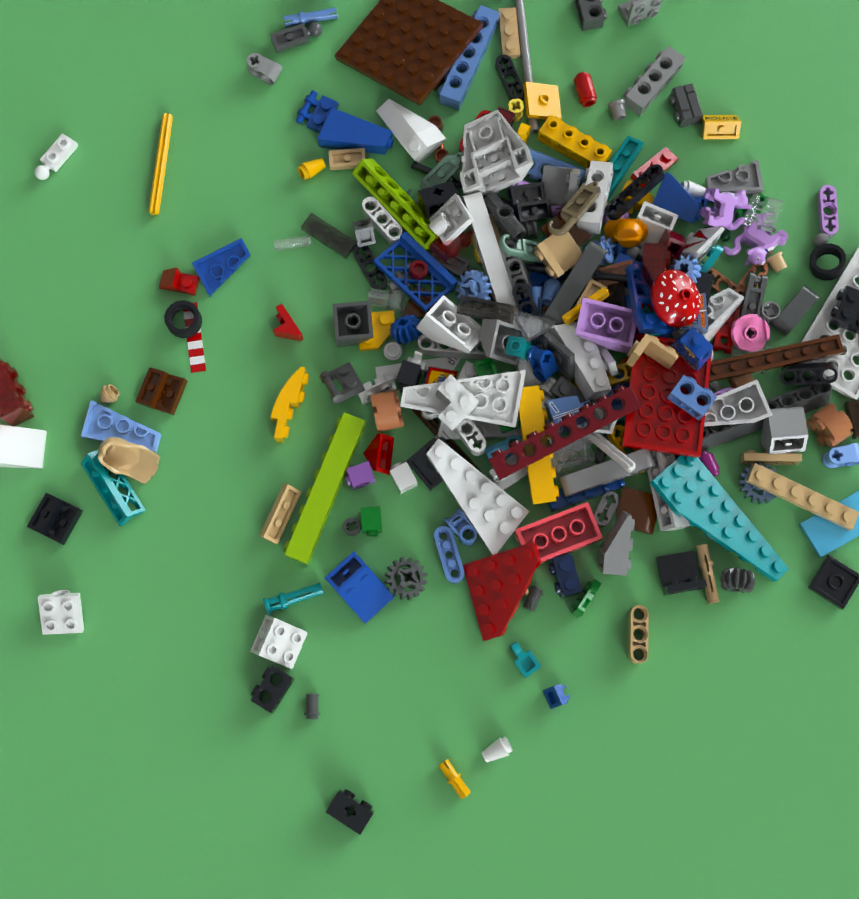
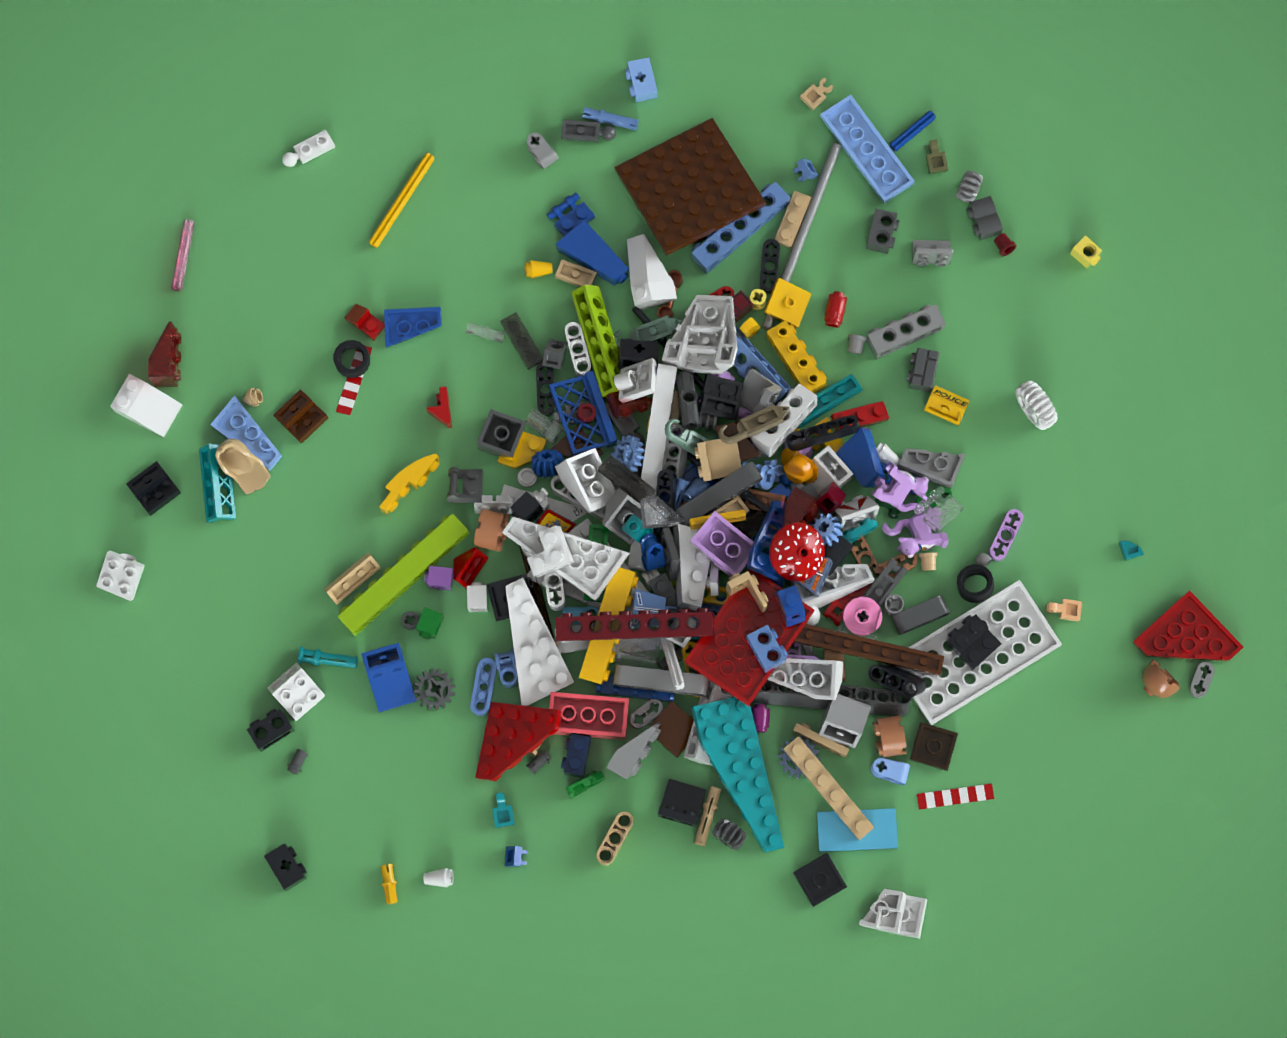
camera: 30 degrees right, 0 degrees up
none -> white gear [1015,381,1057,430]

